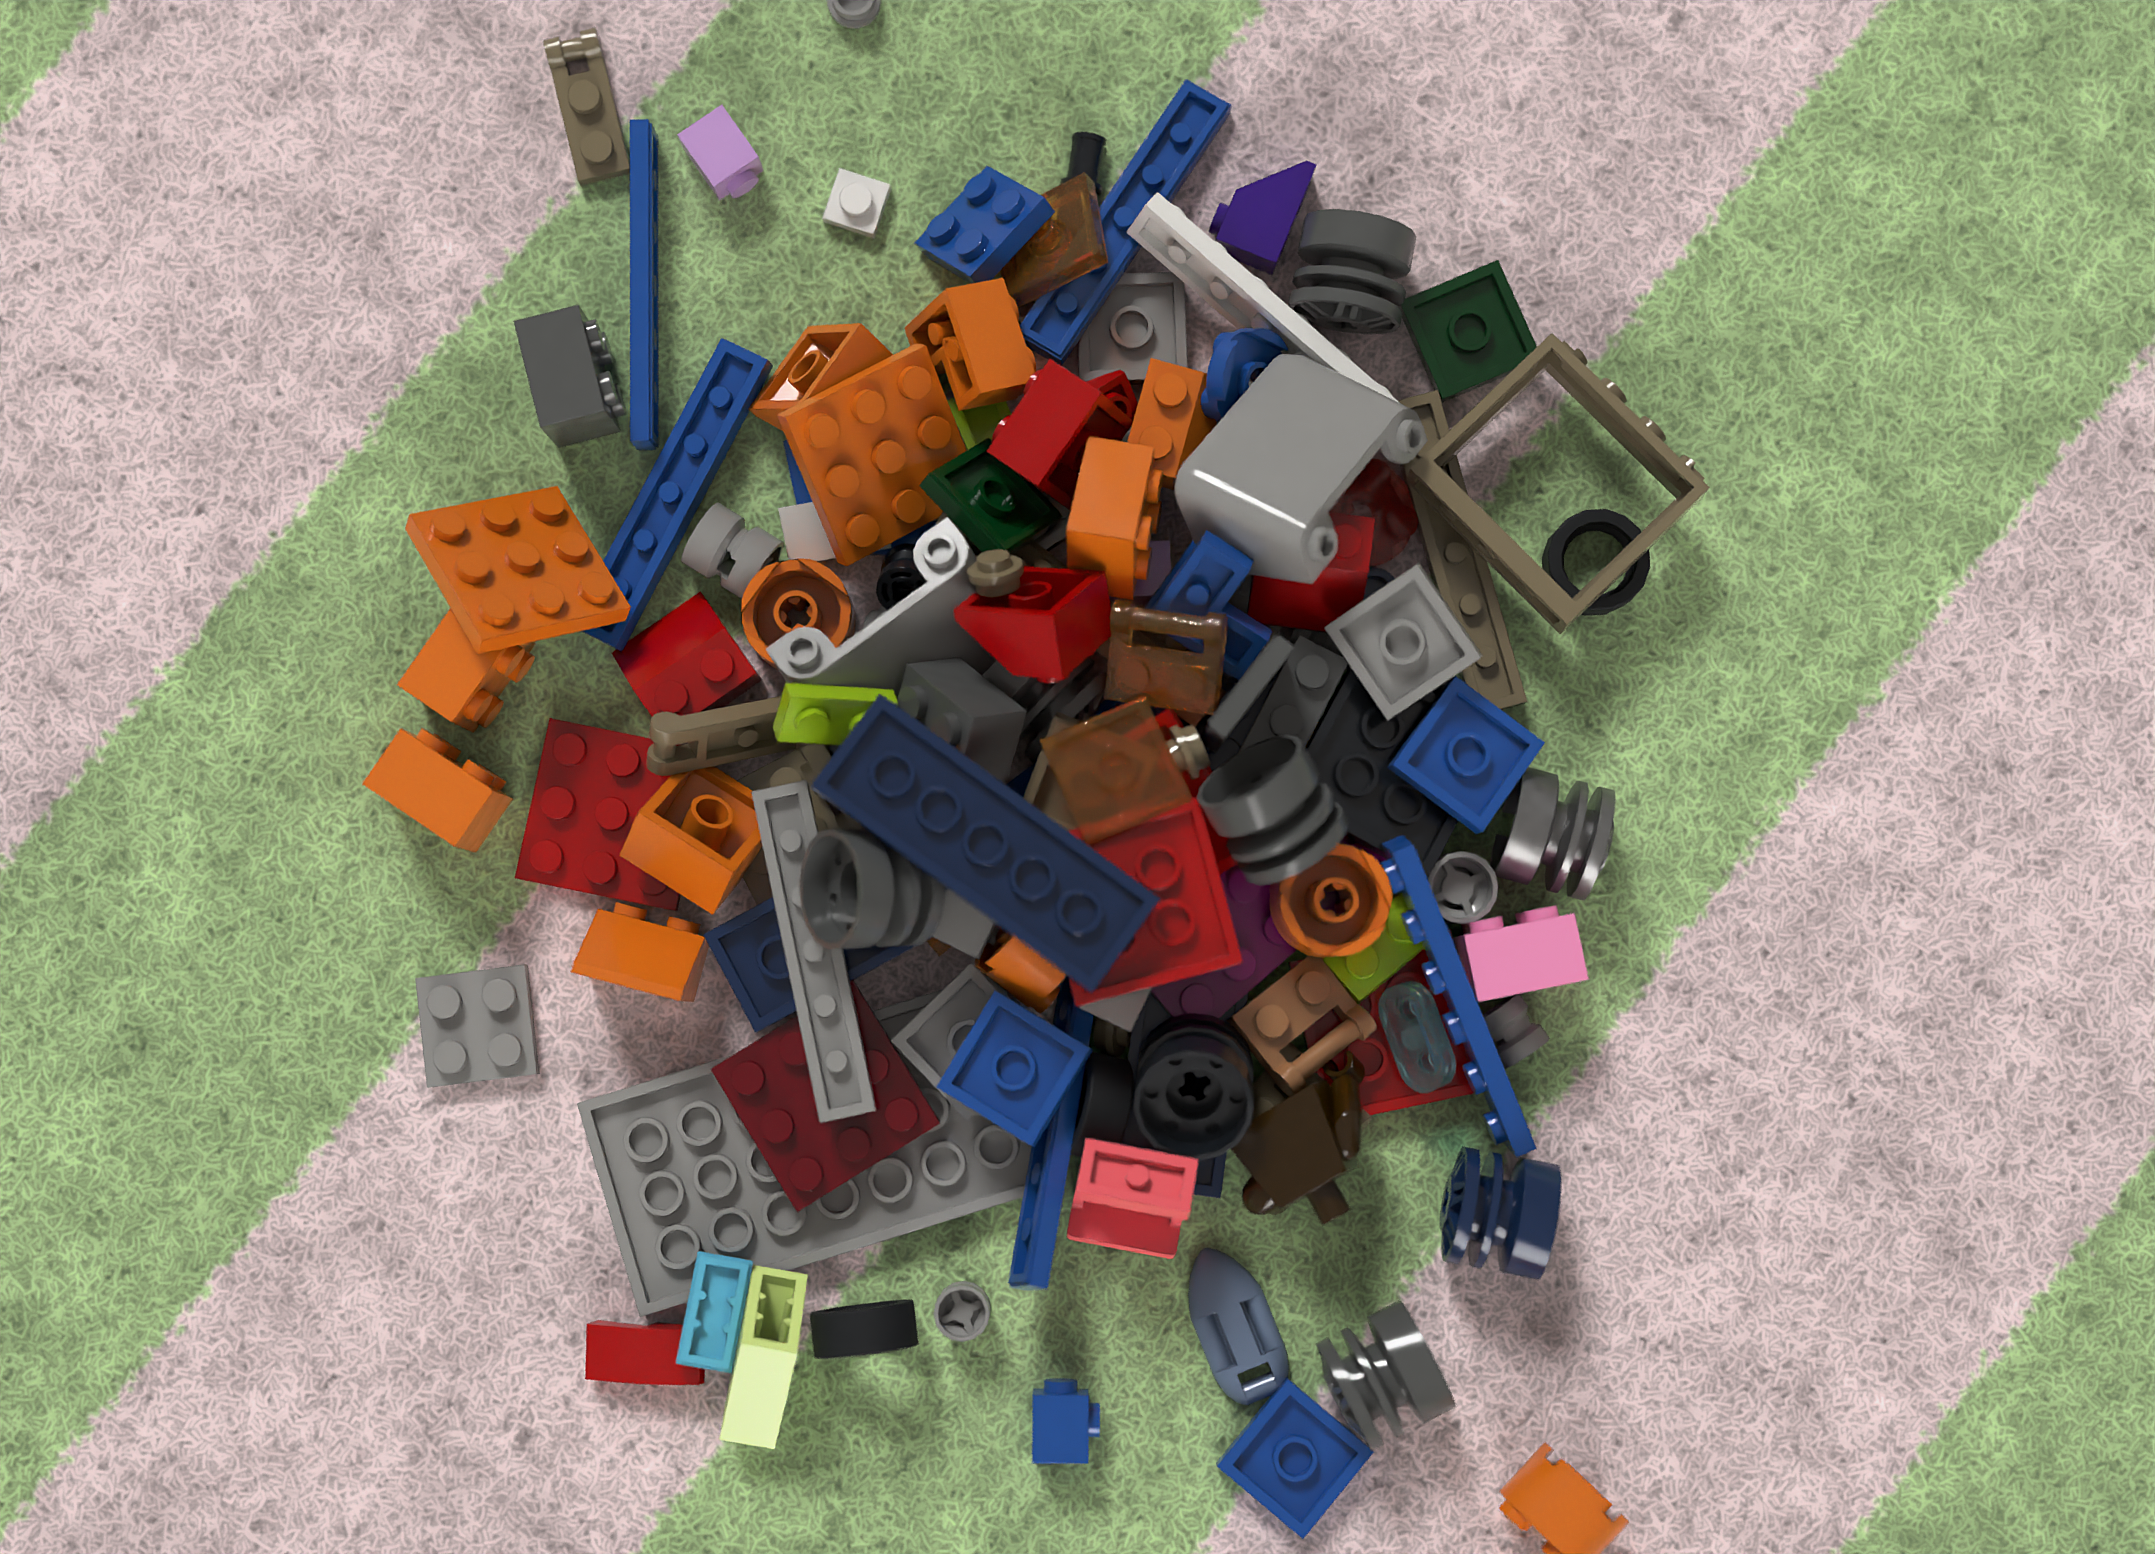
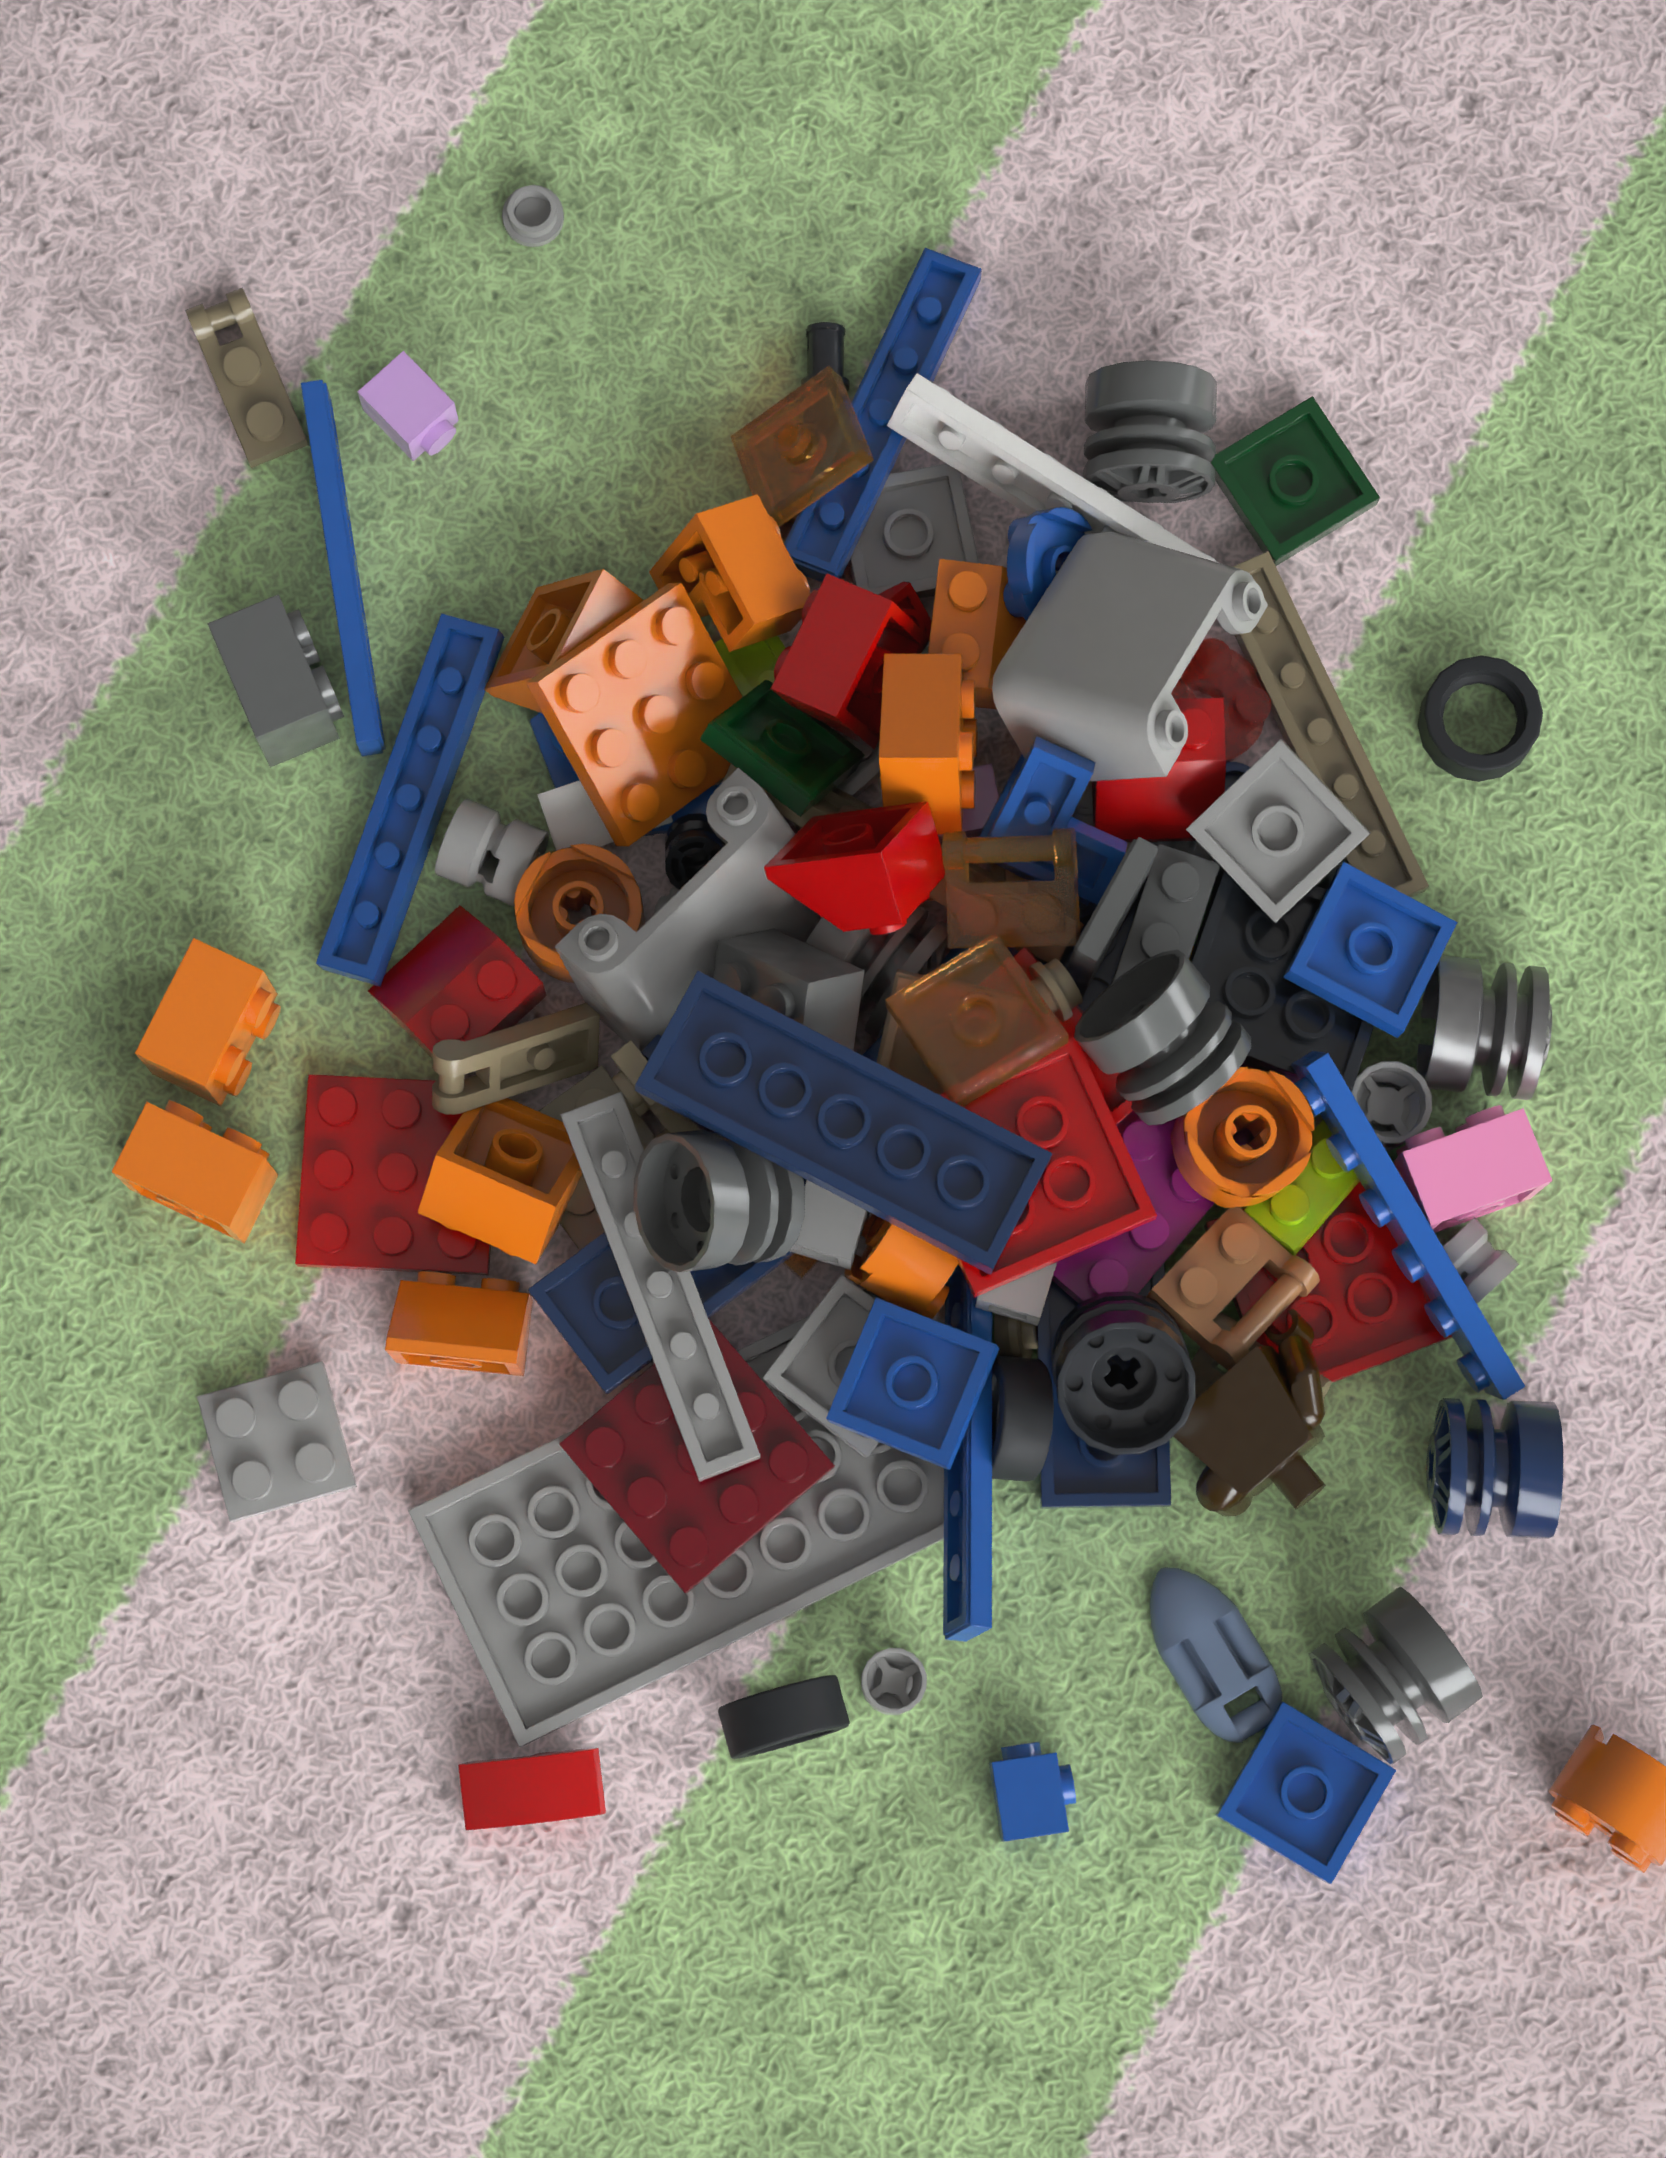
camera: 10 degrees left, 5 degrees down
orange plate [405,486,631,654] -> none
medium azure plate [676,1251,753,1373] -> none
yellowish green slope [719,1265,808,1449] -> none
lime plate [773,683,898,745] -> none
white plate [822,168,891,238] -> none
blue plate [915,166,1055,284] -> none
dark tan plate [967,550,1024,597] -> none
coral panel [1066,1138,1198,1259] -> none
dark purple slope [1208,160,1317,275] -> none
clear light blue plate [1378,981,1456,1093] -> none
dark tan window [1406,333,1710,634] -> none

